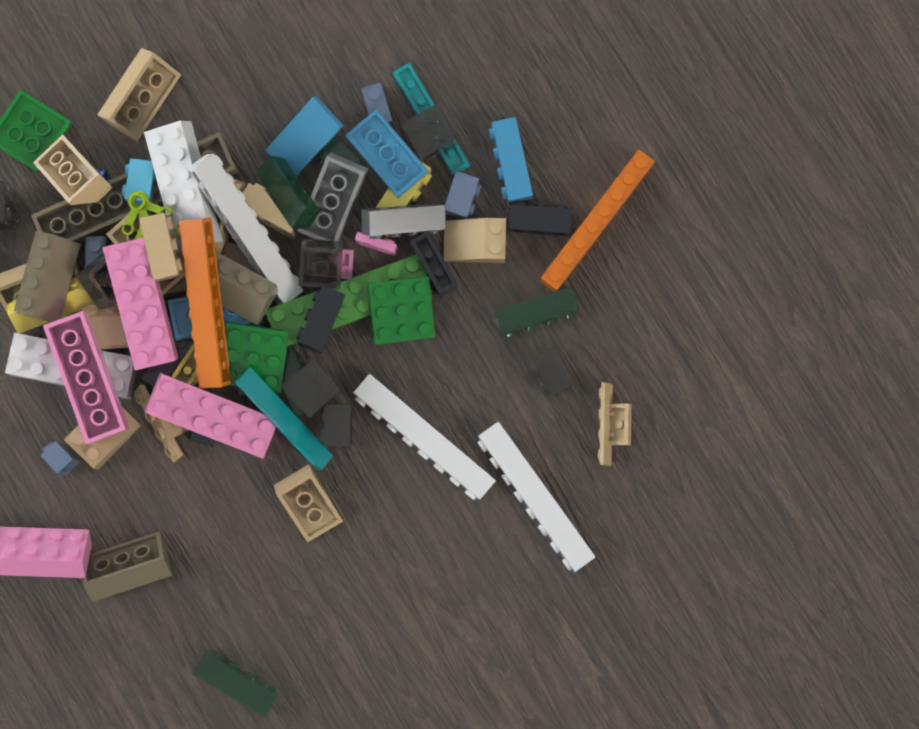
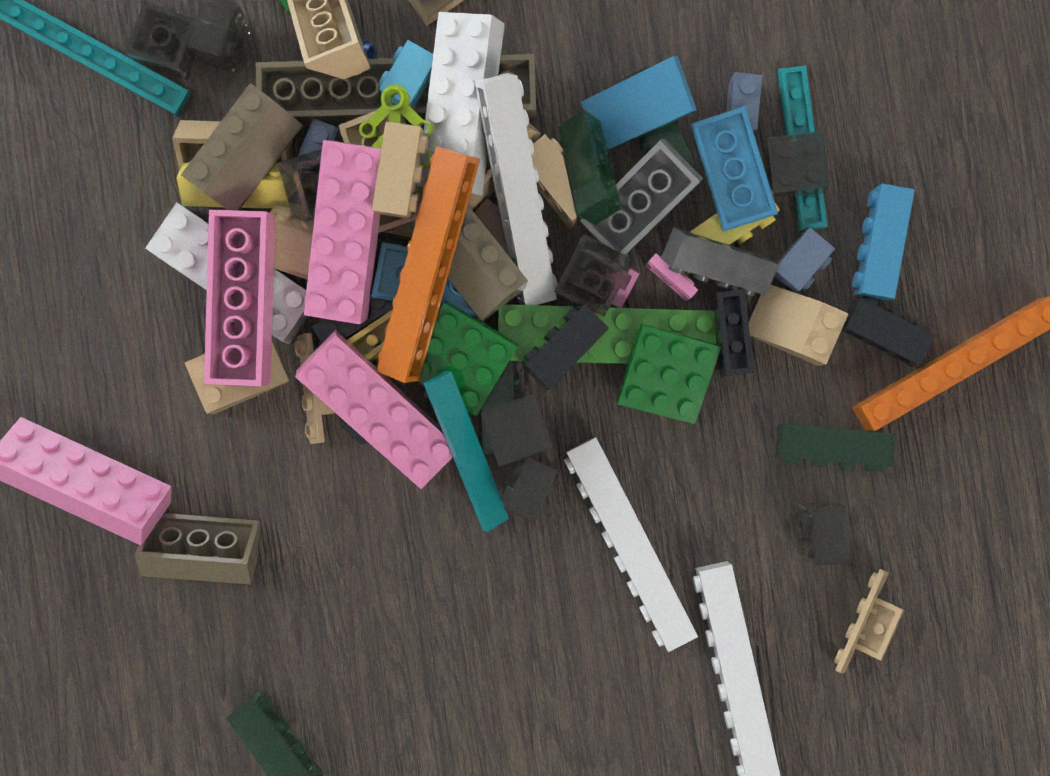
camera: 30 degrees right, 5 degrees up
sand blue brick [40,441,81,476] -> none
tan slope [274,464,343,543] -> none

